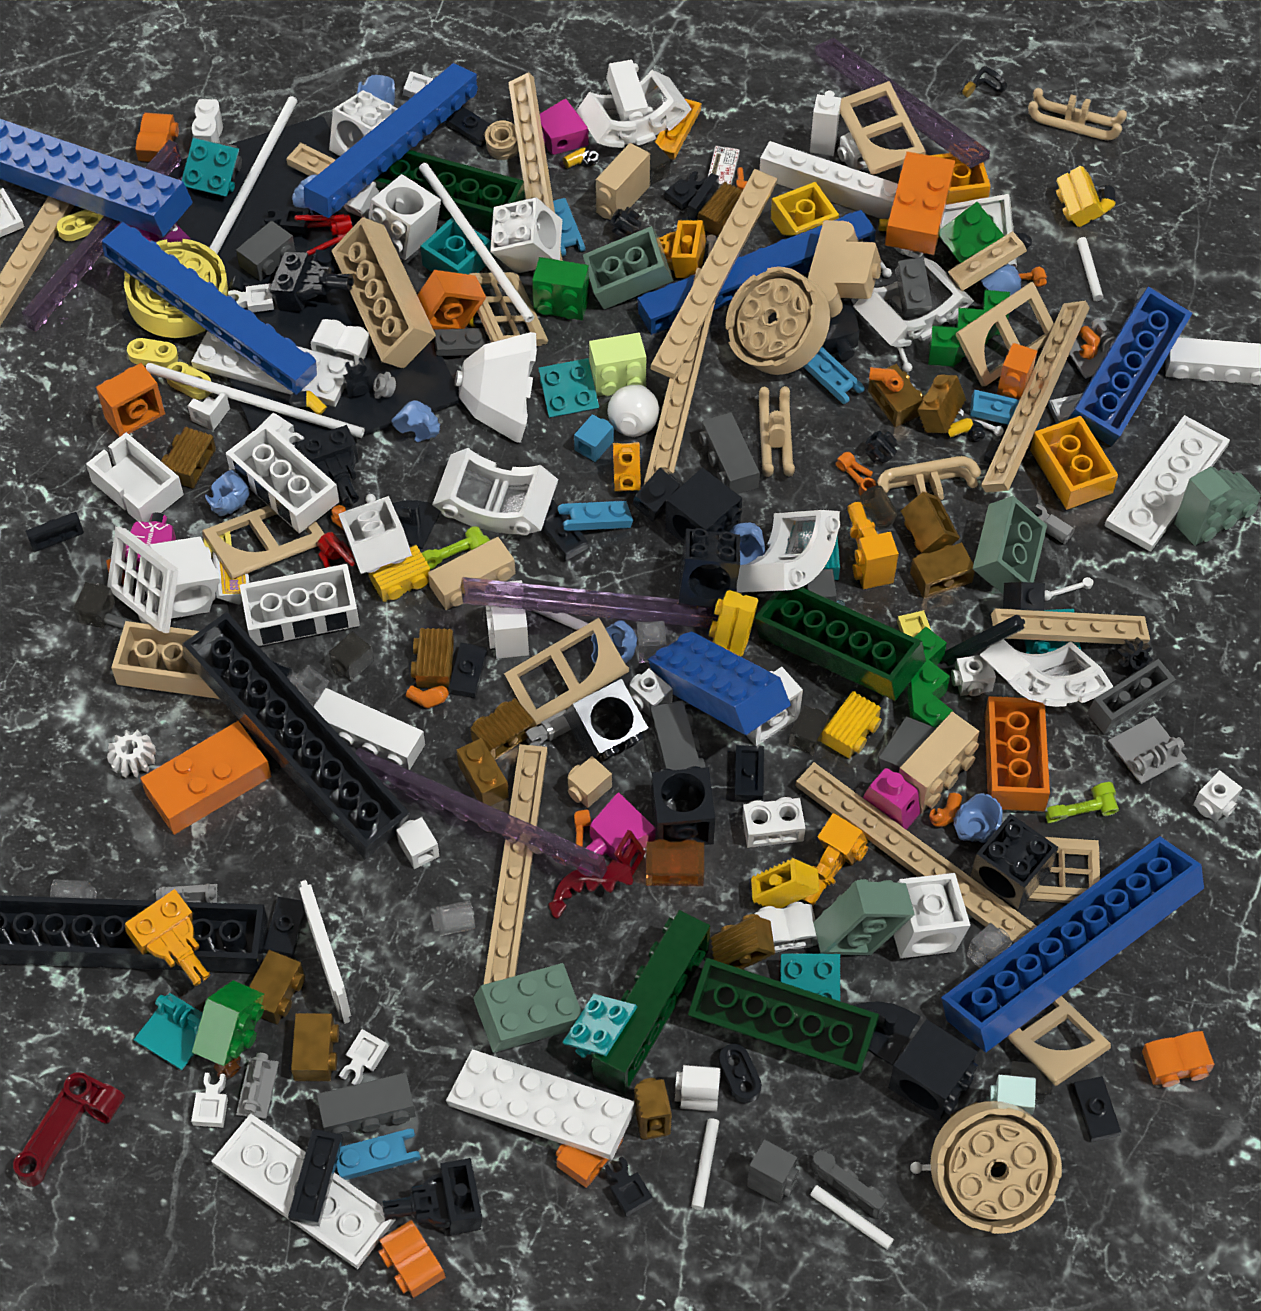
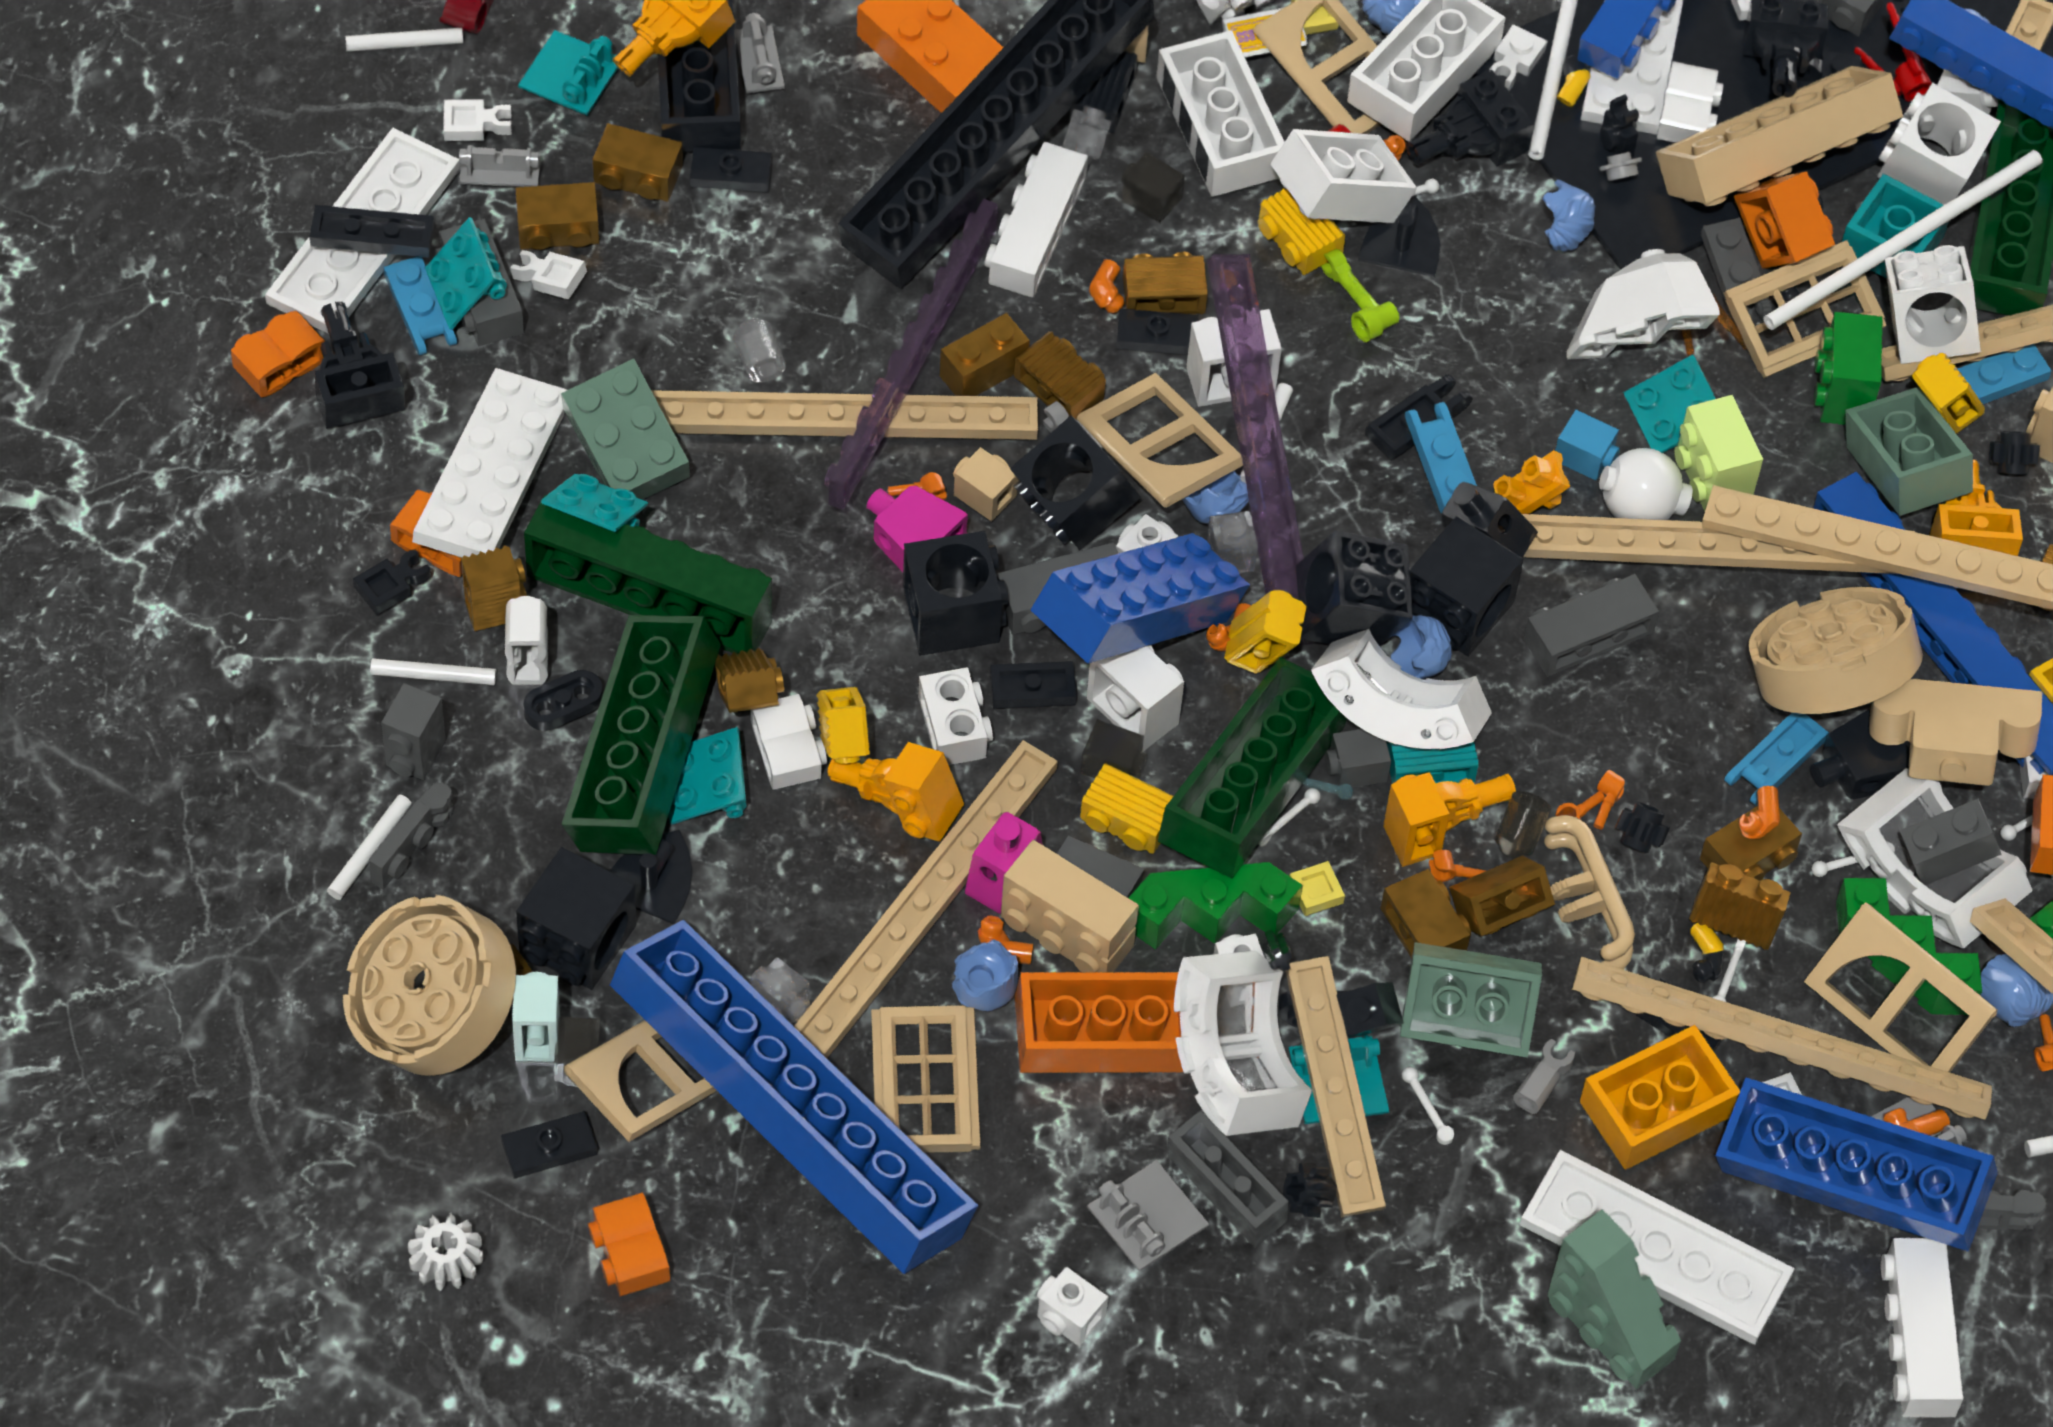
camera: 80 degrees right, 0 degrees up
green brick [192,980,265,1066] -> none
reddish brown plate [213,1056,241,1079] -> none
white piece [299,880,351,1024] -> none
white brick [396,817,440,869] -> none
tan brick [428,537,515,610] -> none
white window [432,448,558,535] -> none
dark red piece [549,830,646,919] -> none
clear orange brick [646,839,704,886] -> none
tan piece [759,386,795,477] -> none
sand green brick [813,879,915,955] -> none
white brick [894,873,971,958] -> none
dark azure hinge [970,390,1039,430] -> none
black brick [970,813,1058,912] -> none
orange brick [996,343,1037,400] -> none
lime brick [1045,782,1119,823] -> none
none -> white bar [346,28,463,52]
none -> white gear [408,1213,483,1291]
none -> teal hinge [425,217,507,329]
none -> orange hand [1429,850,1485,882]
none -> yellow brick [1912,353,1985,433]

